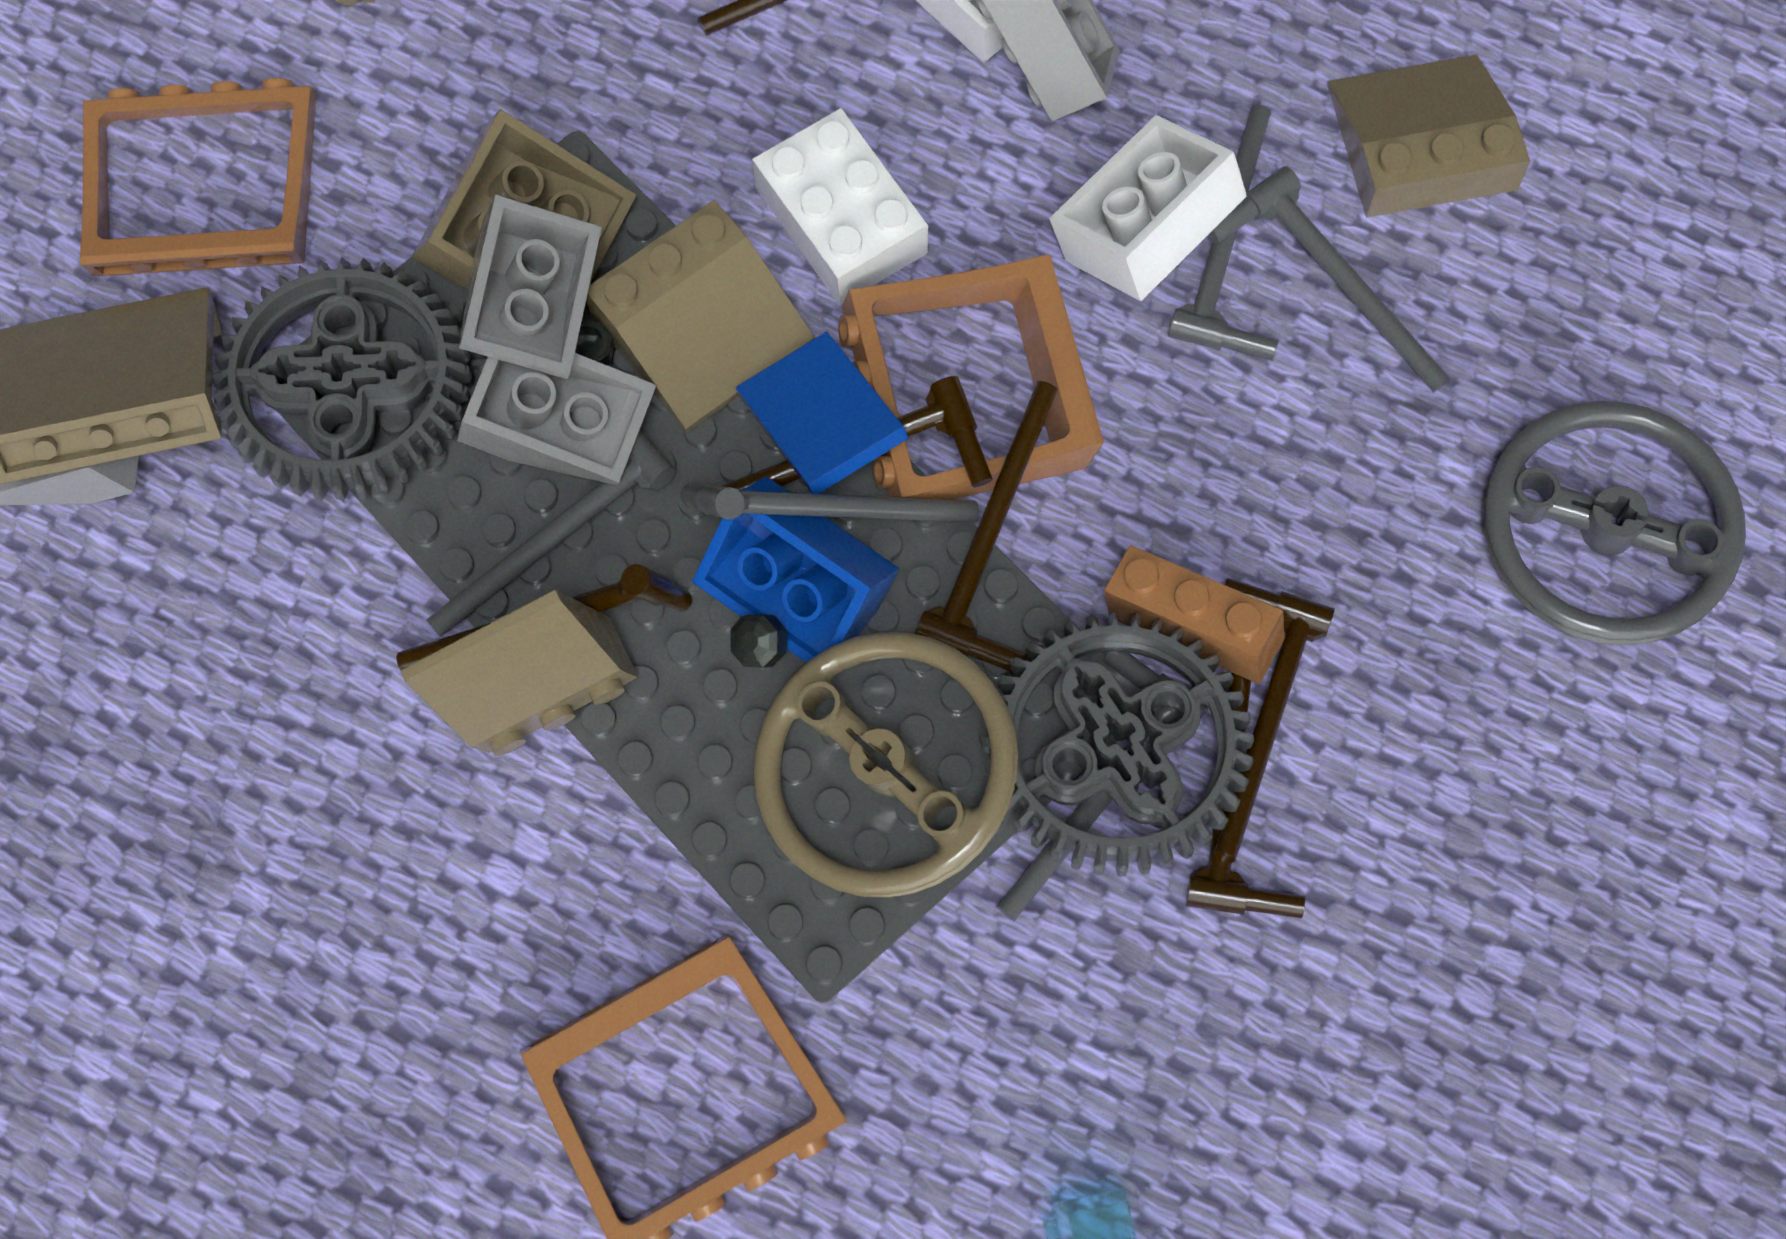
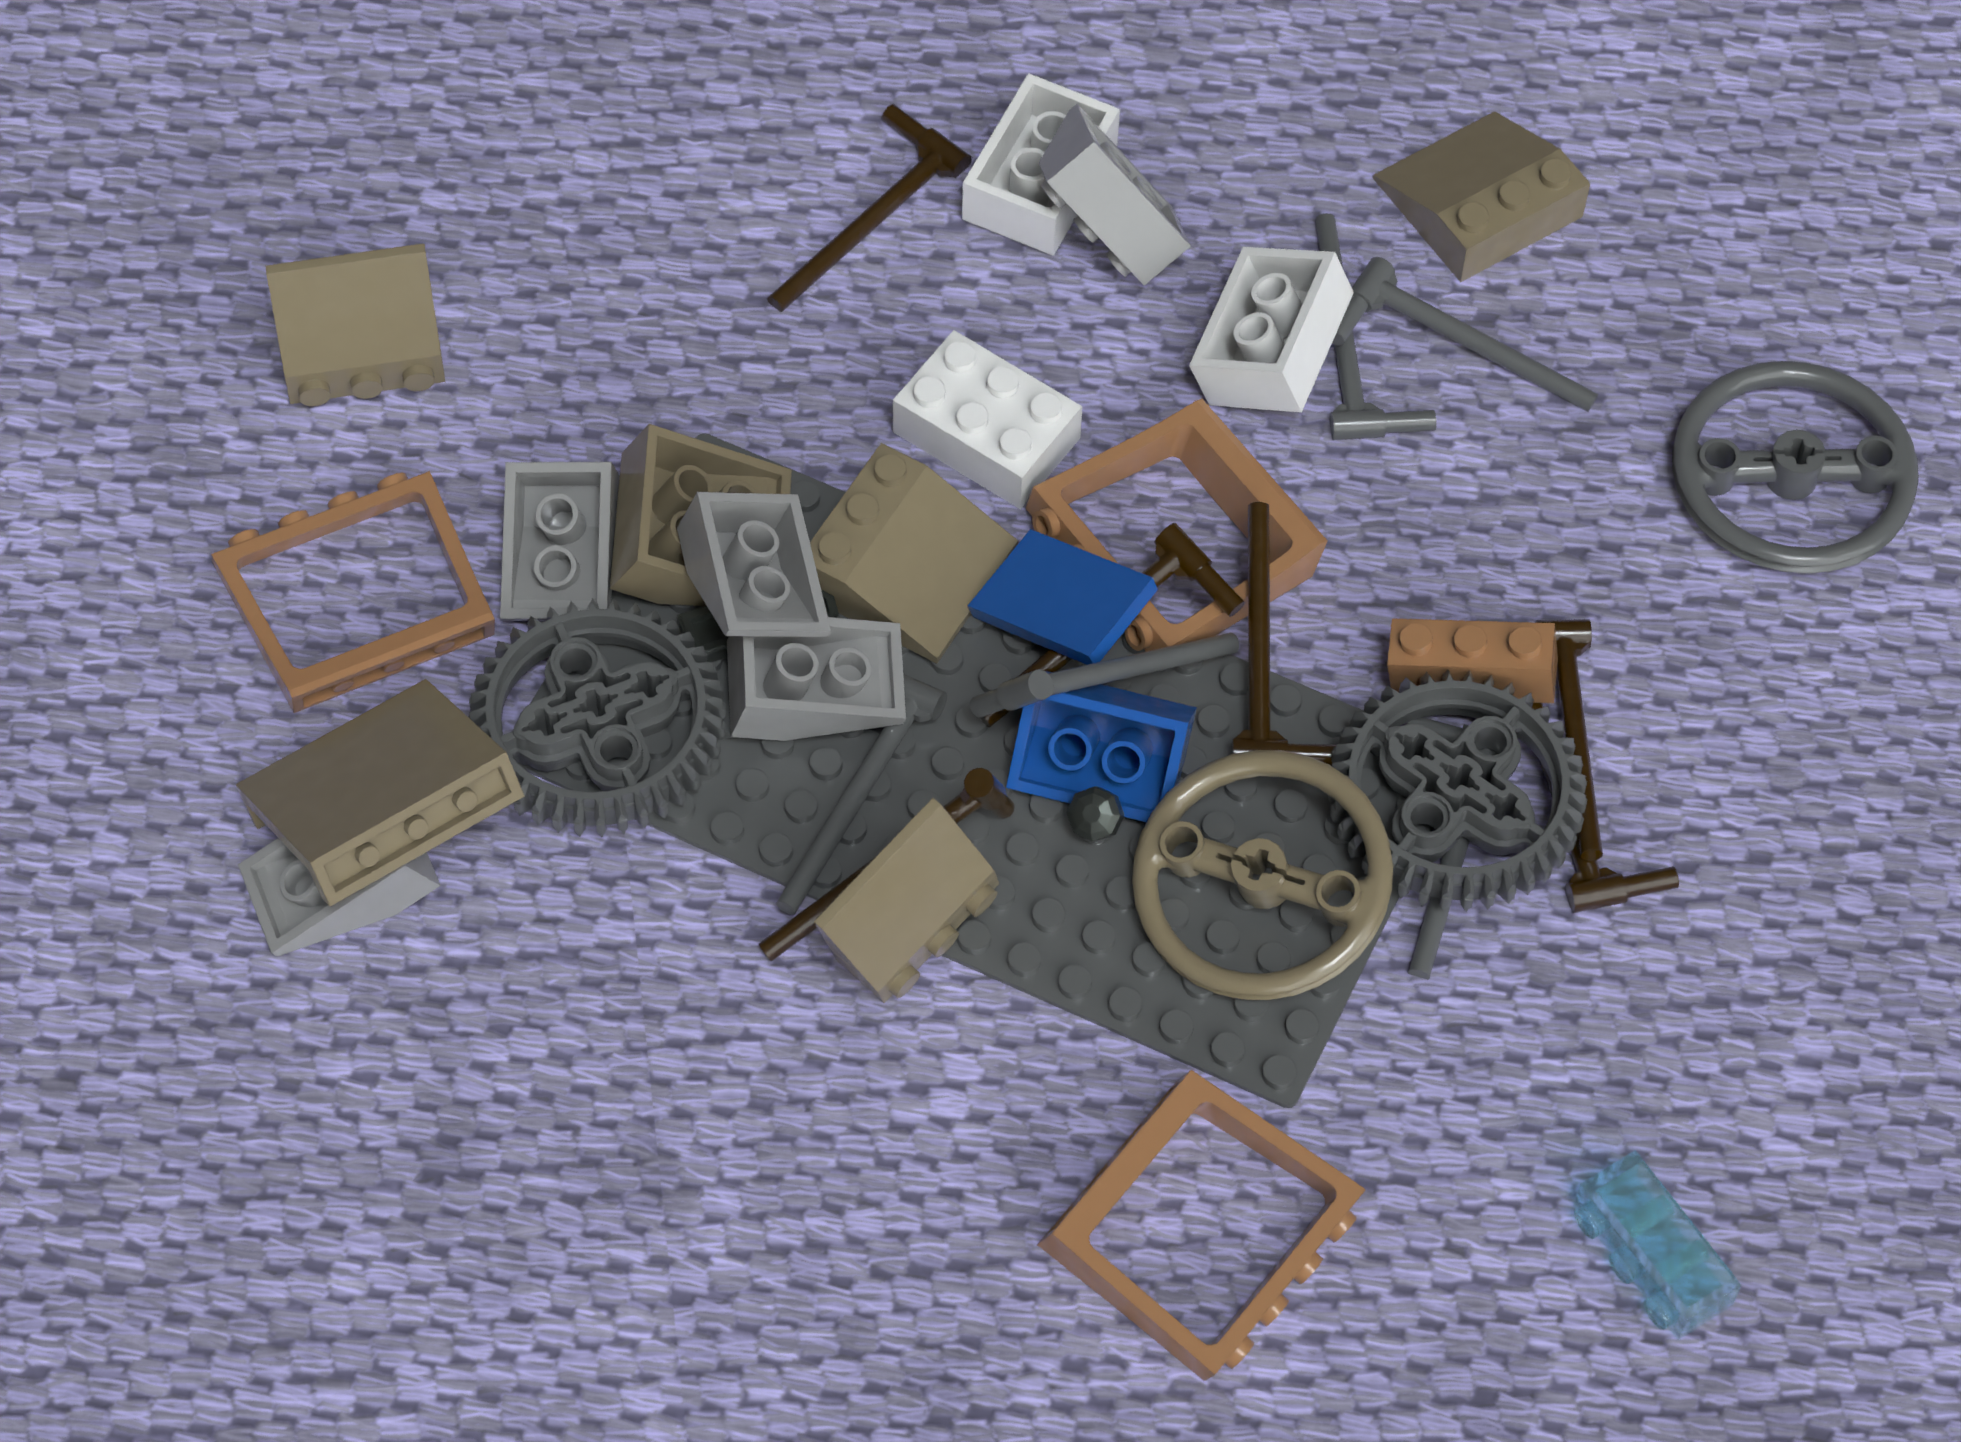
camera: 25 degrees left, 10 degrees down
none -> light grey slope [500,462,620,621]

